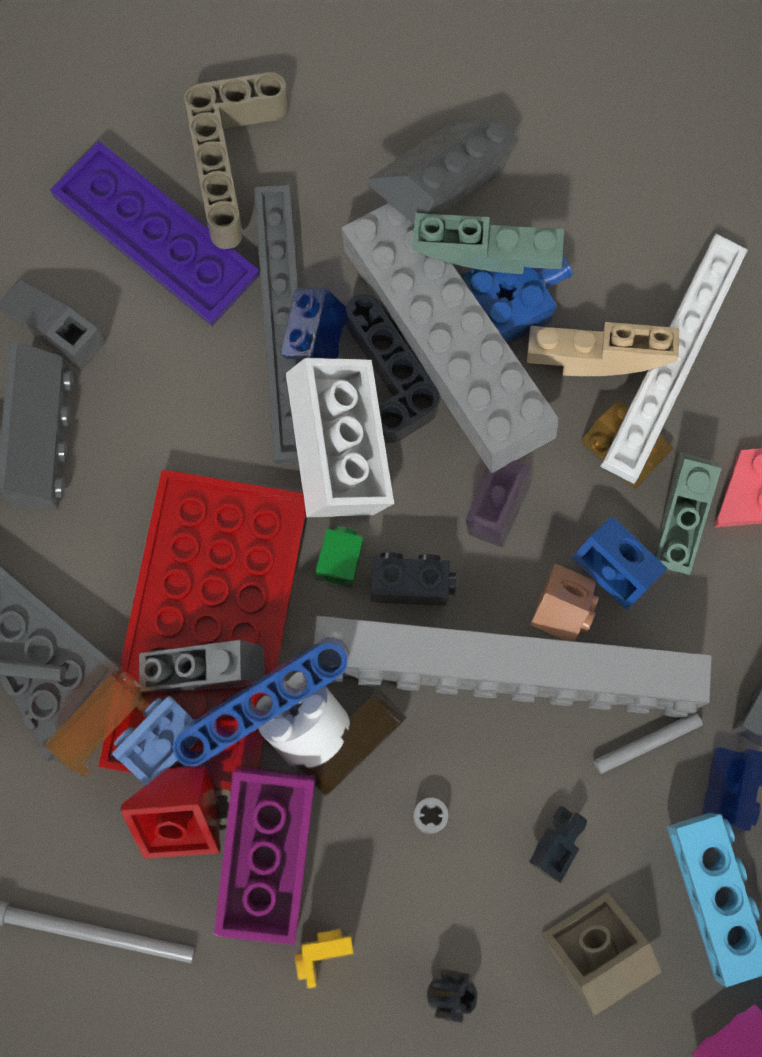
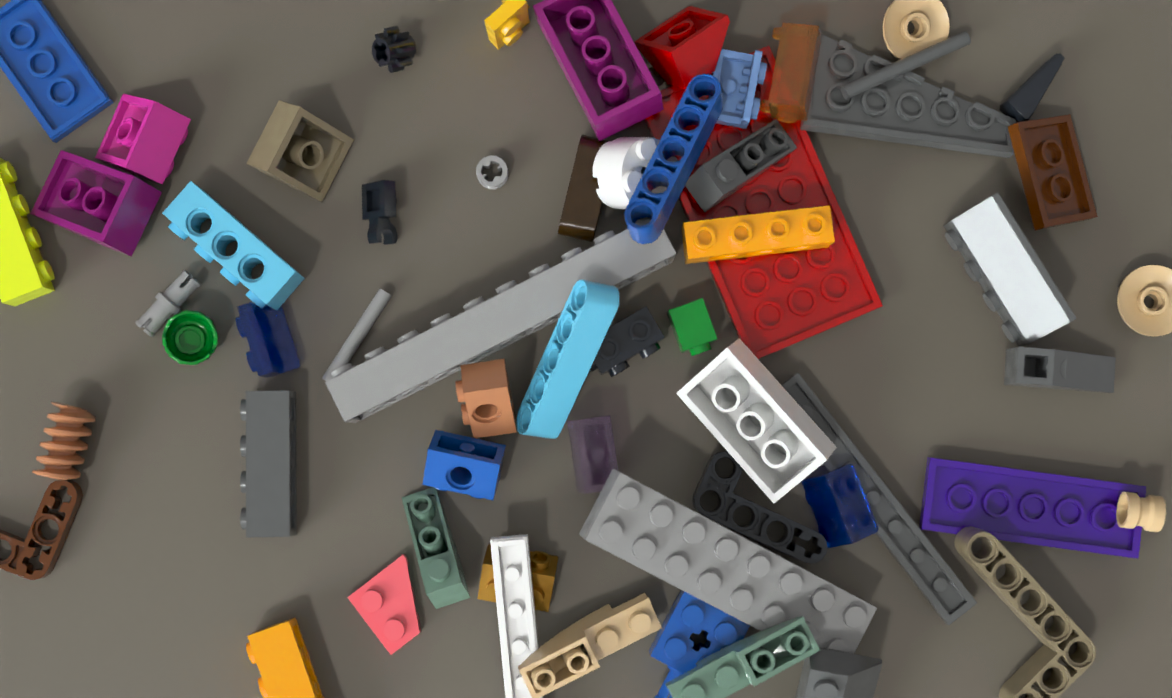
camera: 155 degrees right, 10 degrees up
none -> medium azure beam [516,280,620,439]
none -> light orange brick [681,205,835,264]
none -> tan wheel [1116,492,1166,532]

